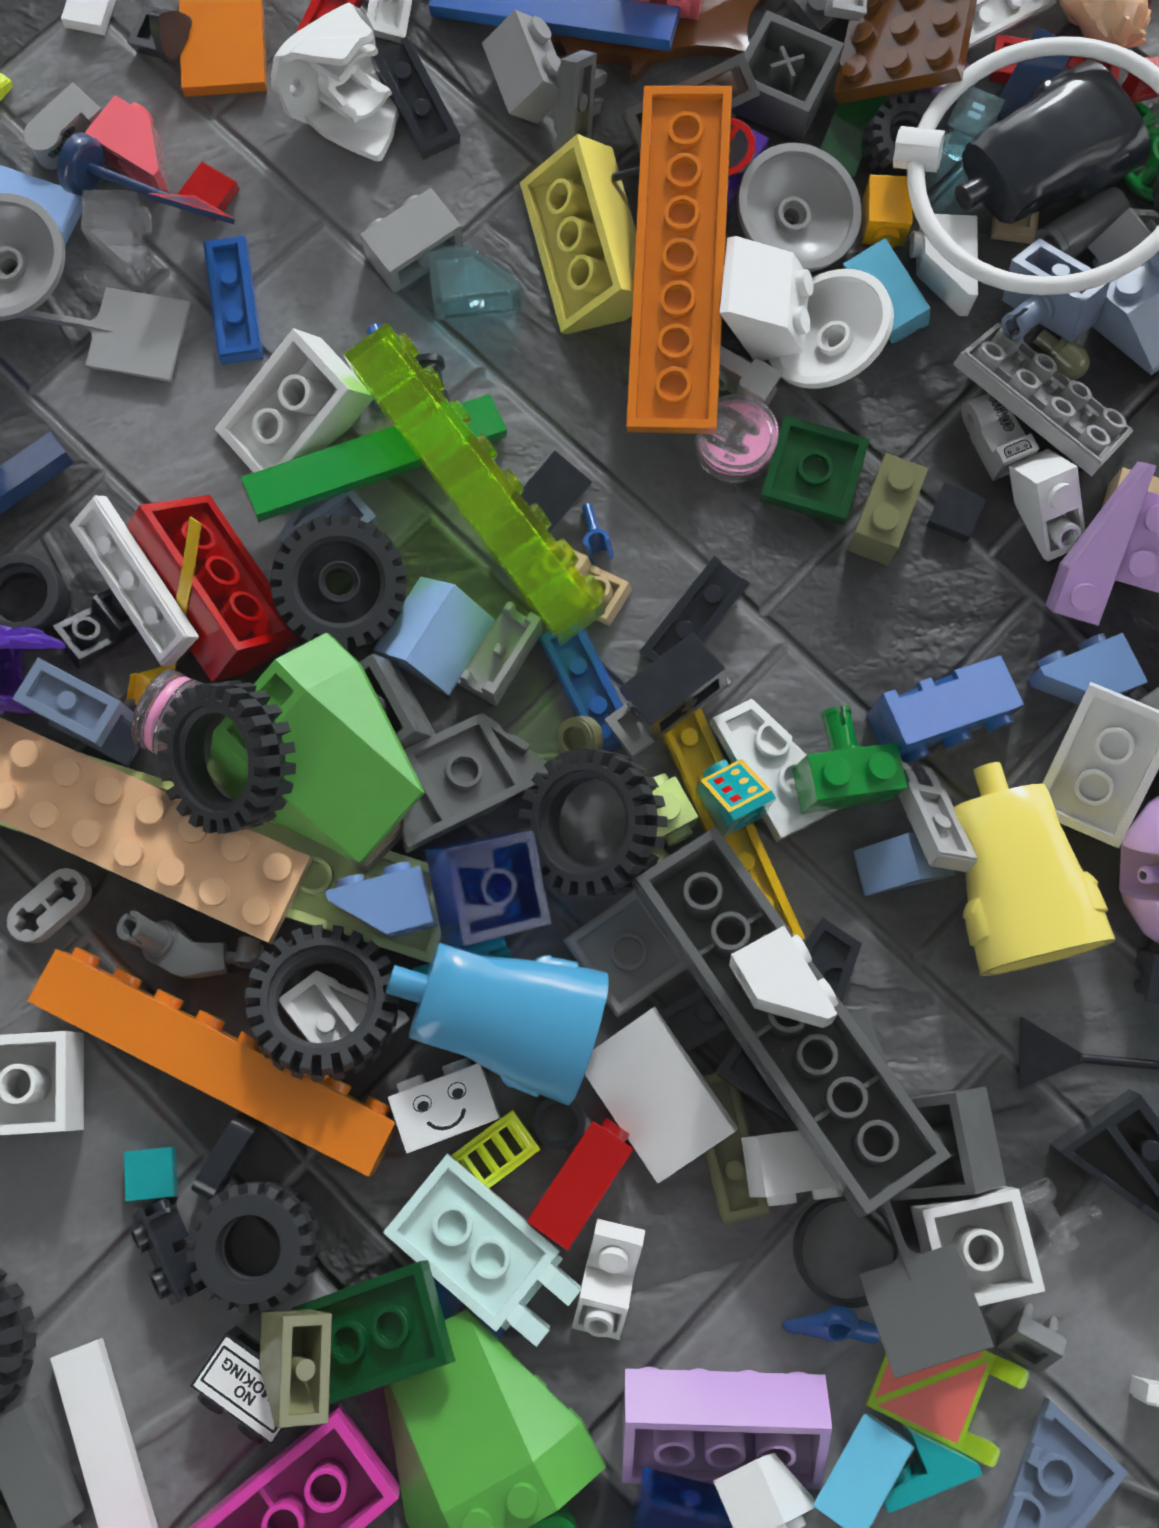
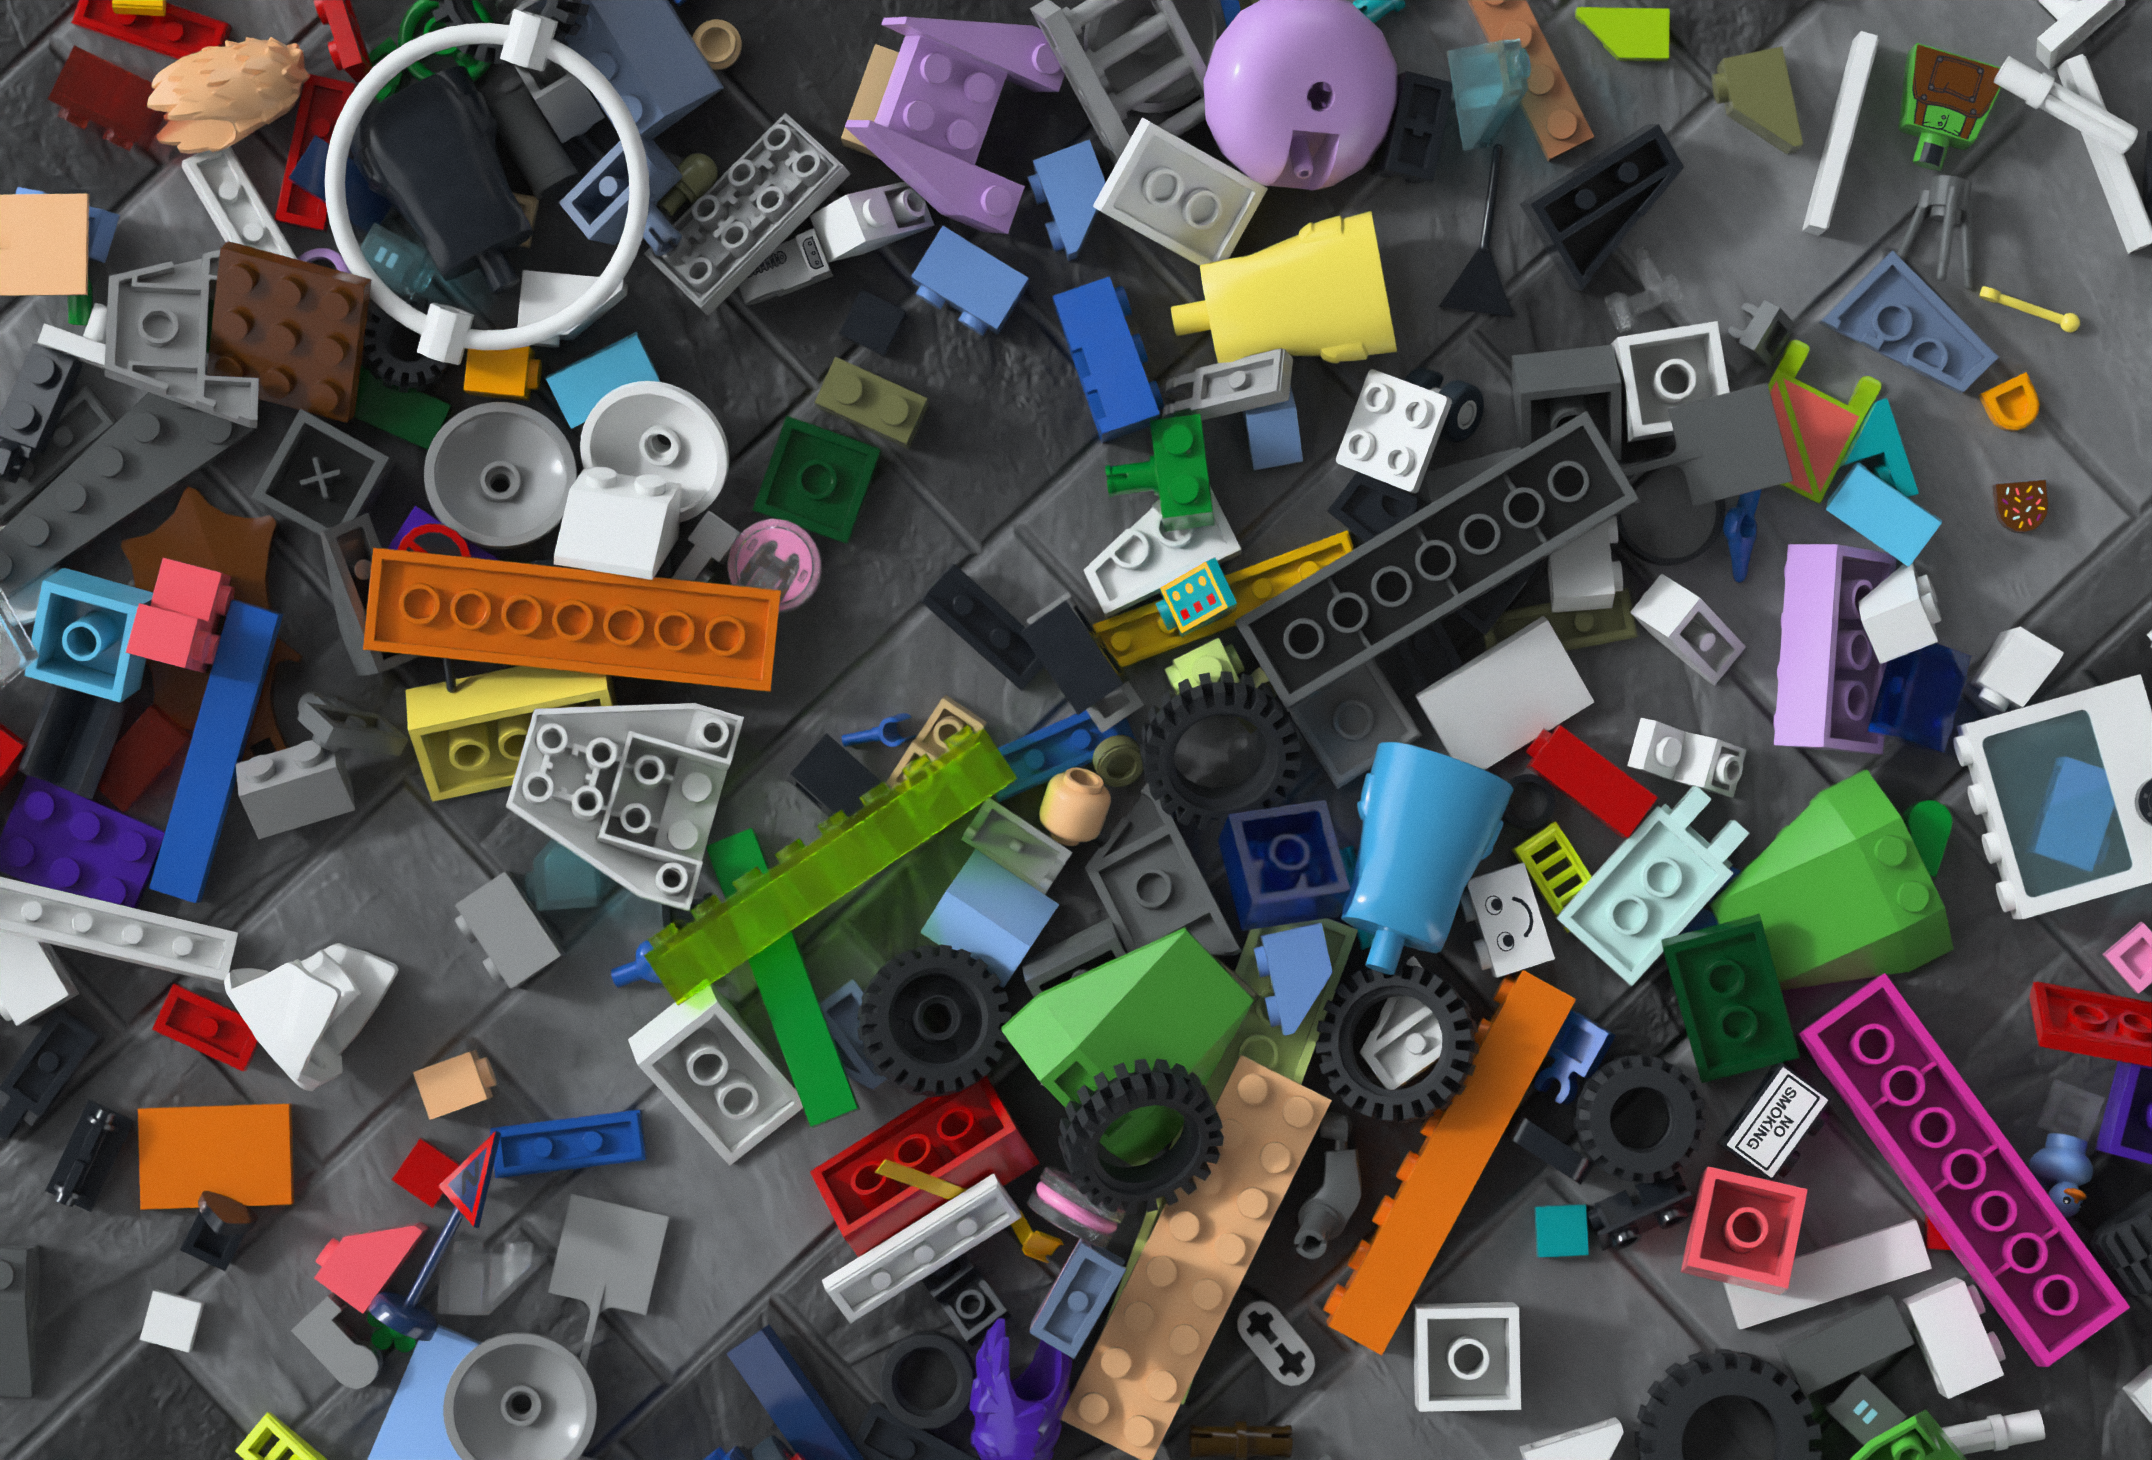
camera: 85 degrees left, 10 degrees up
olive slope [259,1309,332,1428] -> none
black hinge [371,36,460,160] -> none
white slope [729,926,838,1028] -> none
none -> light nougat brick [413,1050,497,1120]
none -> white wedge [506,703,744,911]
none -> medium blue brick [911,226,1029,336]
none -> light nougat head [1039,768,1111,846]
none -> white plate [1336,367,1484,493]
none -> blue plate [1534,1010,1616,1105]
none -> white slope [1630,574,1746,686]
none -> coral brick [1681,1166,1808,1295]

